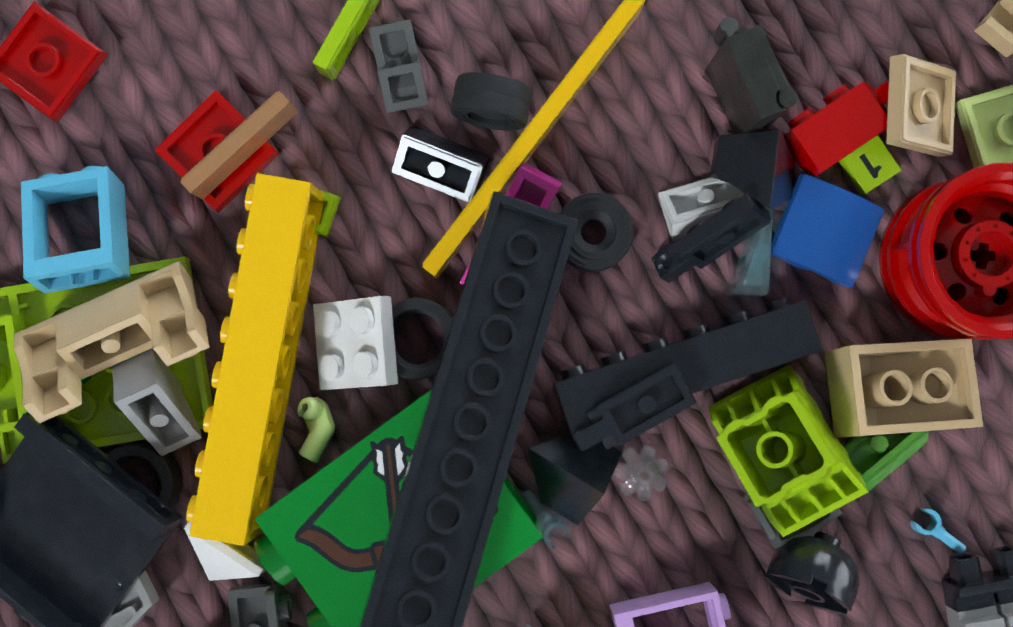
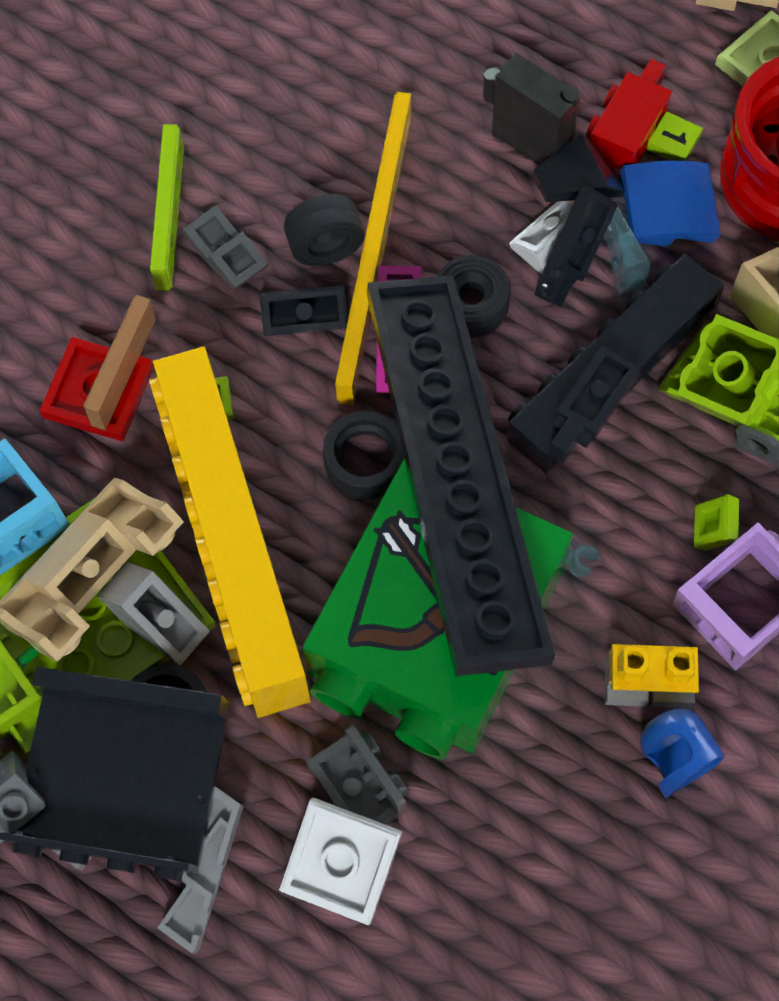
camera: 25 degrees left, 20 degrees down
white slope [184,522,266,581] -> none
yellowish green arm [297,397,335,463] -> none
white plate [313,296,398,390] -> none
black slope [528,434,622,526] -> none
clear plant [614,446,669,501] -> none
tan tile [886,54,956,157] -> none
none -> lime tile [694,494,739,551]

